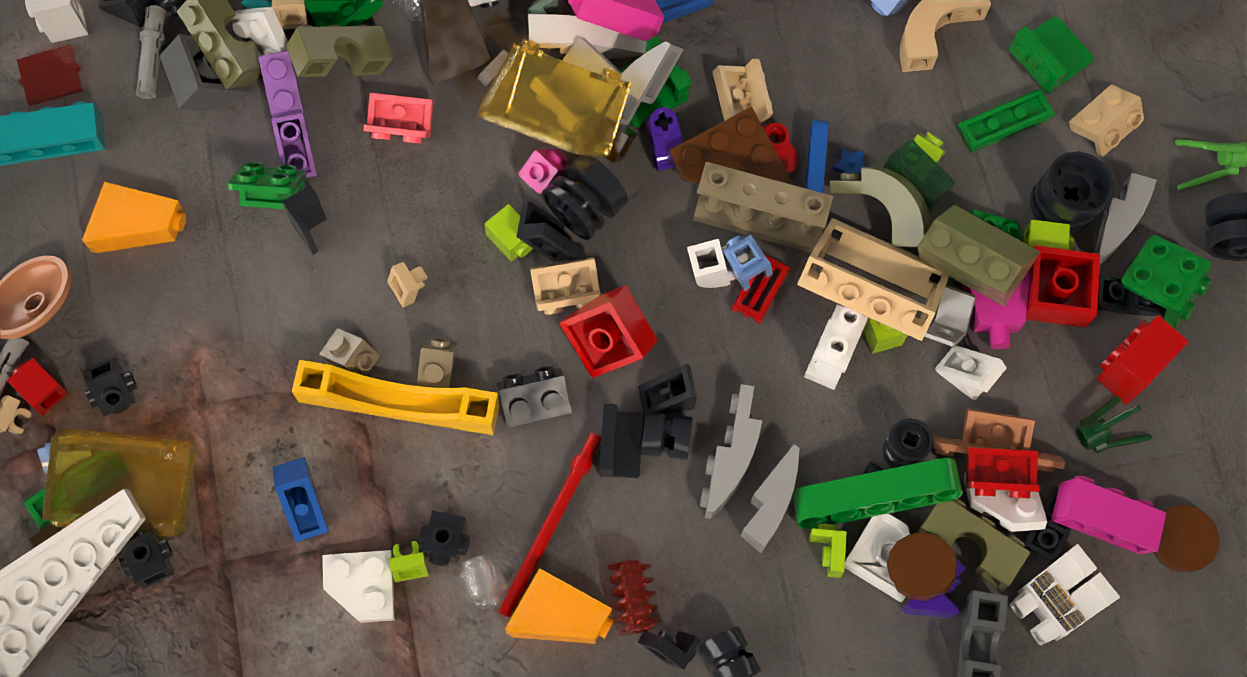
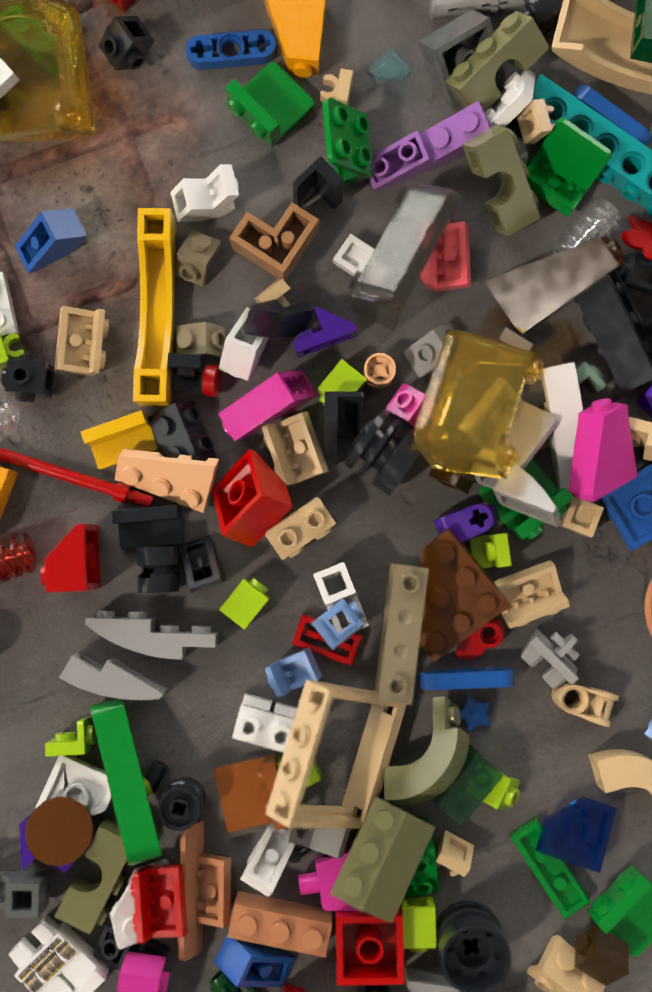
camera: 85 degrees right, 15 degrees up
none -> red slope [40,523,101,593]
none -> tan bracket [54,306,109,376]
none -> yellow panel [80,410,158,470]
none -> light nougat wing [115,449,219,513]
none -> black bracket [167,353,205,393]
none -> white brick [170,164,239,222]
none -> blue beam [186,30,277,70]
none -> red tile [202,364,222,397]
none -> dark orange bracket [214,753,288,833]
none -> blue slope [214,934,296,987]
none -> white slope [218,307,269,381]
none -> dark pink slope [218,369,318,441]
none -> lime brick [219,578,271,630]
none -> green bracket [225,62,314,148]
none -> nougat brick [227,891,332,958]
none -> medium nougat brick [229,202,319,282]
none -> black slope [243,299,314,338]
none -> tan bracket [265,497,336,560]
none -> medium blue bracket [265,647,323,698]
none -> dark purple slope [293,306,357,358]
none -> tan tile [320,68,353,105]
none -> white plate [333,234,390,286]
none -> clear smoke windscreen [349,182,463,331]
none -> light nougat wheel [363,353,396,390]
none -> clear light blue tile [367,48,412,82]
none -> light grey bracket [403,323,467,378]
none -> tan tile [436,830,474,877]
none -> lime bracket [469,533,512,568]
none -> light grey hips [521,628,580,689]
none -> clear blue plate [536,796,617,873]
none -> tan piece [551,681,619,727]
none -> tan tile [559,498,604,538]
none -> dark brown brick [574,925,629,986]

